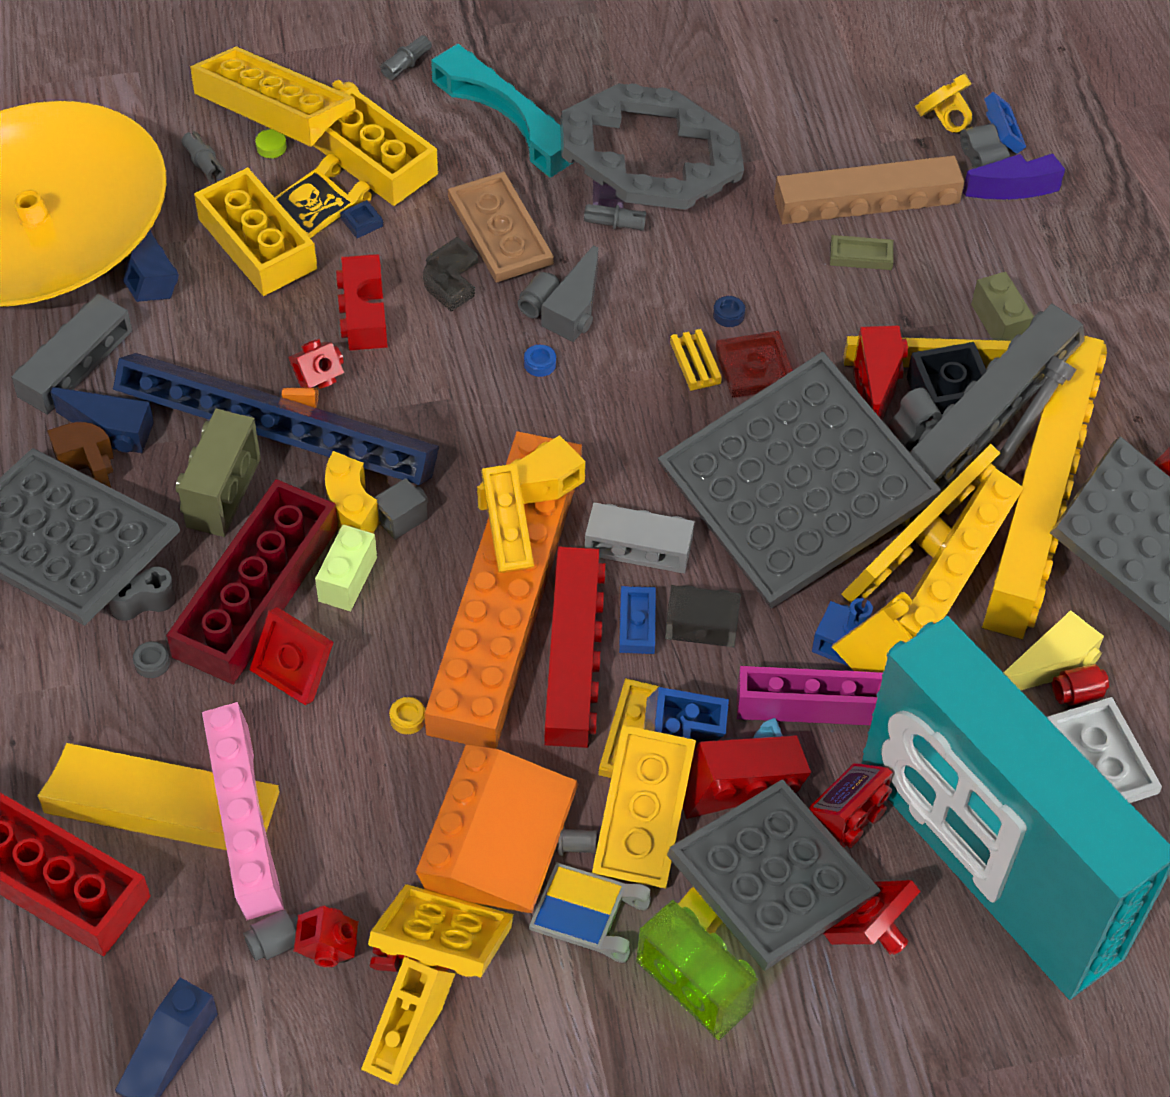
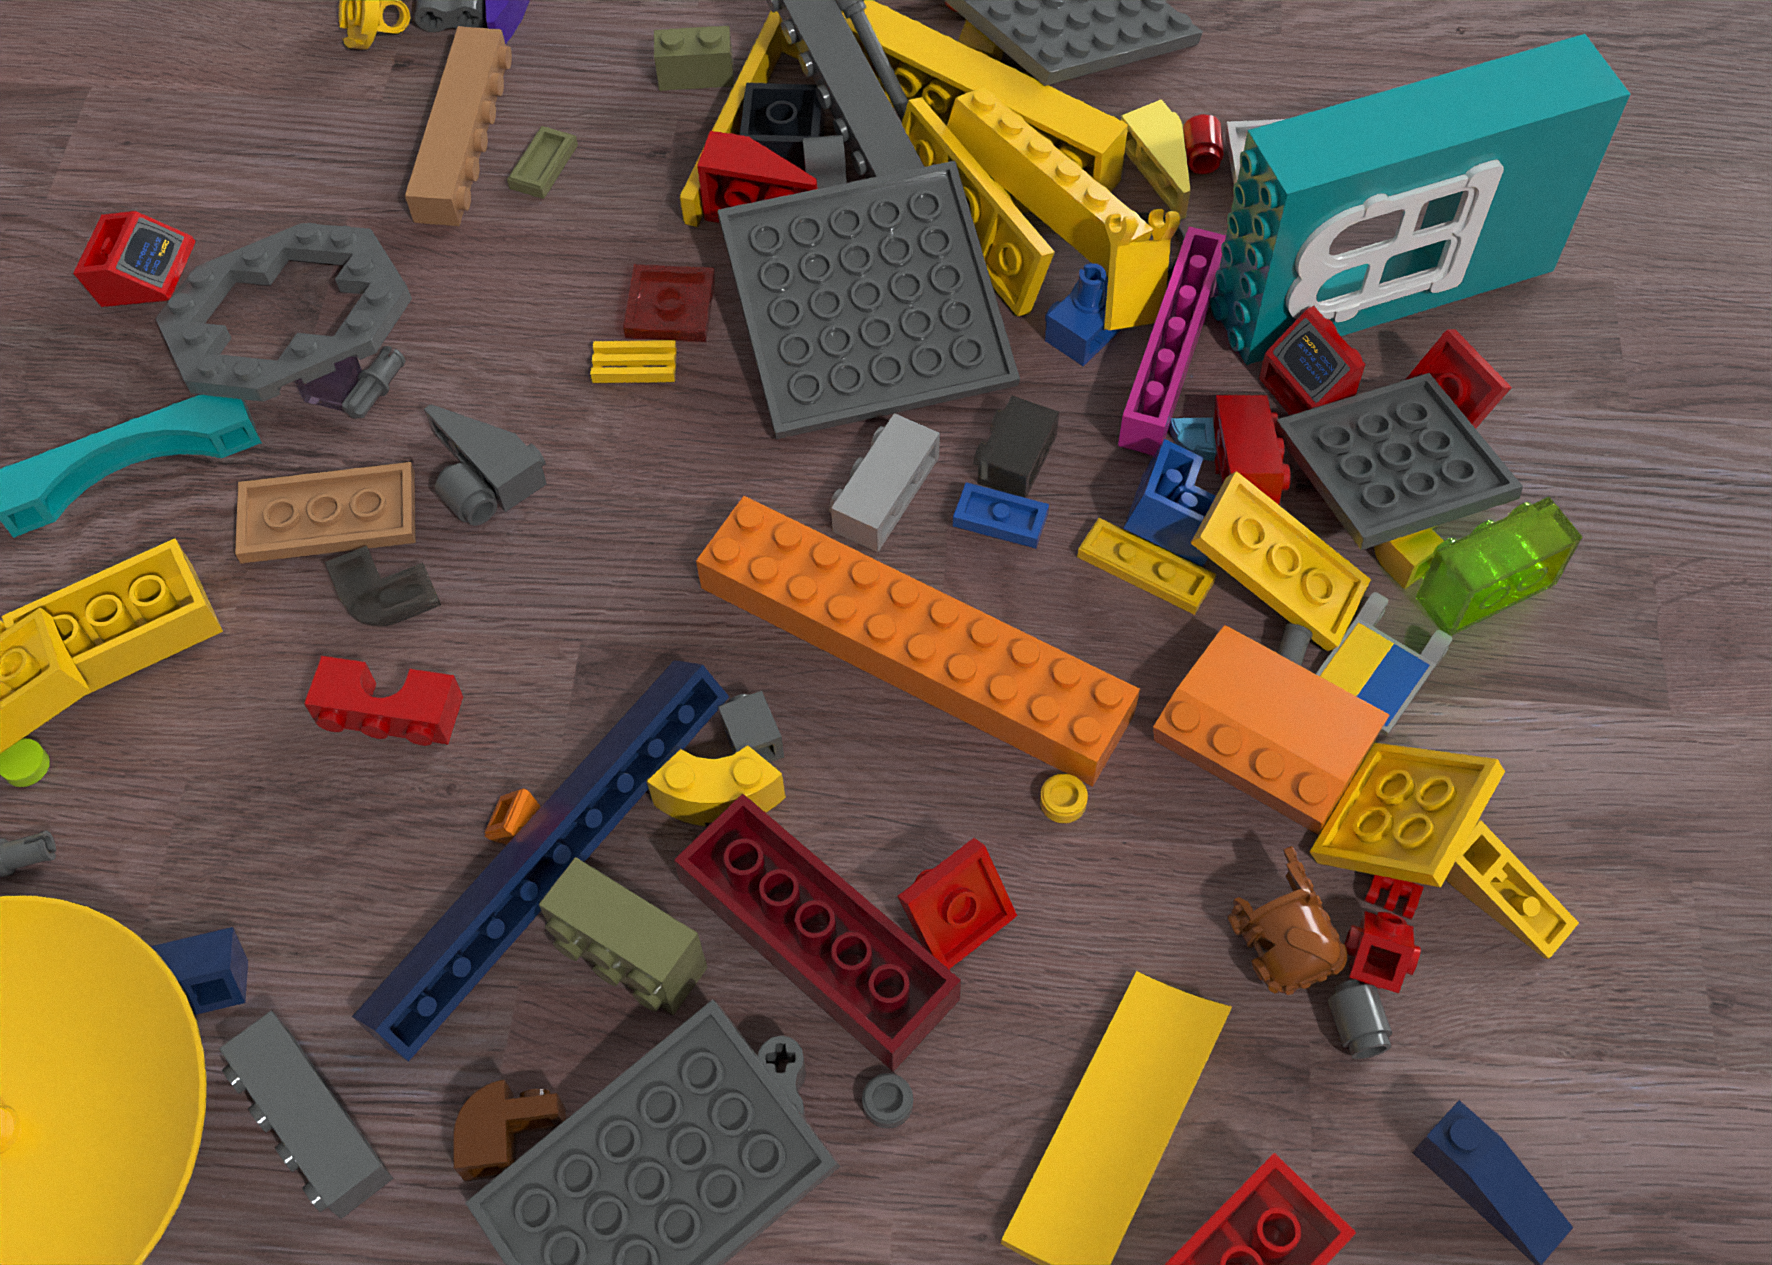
camera: 70 degrees left, 5 degrees up
dark blue slope [51,387,154,453] -> none
yellow brick [194,168,317,296] -> none
bright pink arch [202,702,284,920] -> none
flag [274,154,372,238] -> none
brick [288,339,344,389] -> none
yellowish green brick [315,524,377,612] -> none
dark blue tile [340,200,383,239] -> none
yellow slope [477,435,586,510] -> none
yellow tile [481,463,534,573] -> none
blue tile [524,344,556,377] -> none
red brick [544,547,606,748] -> none
dark blue tile [713,296,745,327] -> none
none -> red slope [73,211,196,307]
none -> dark orange helmet [1227,846,1347,995]

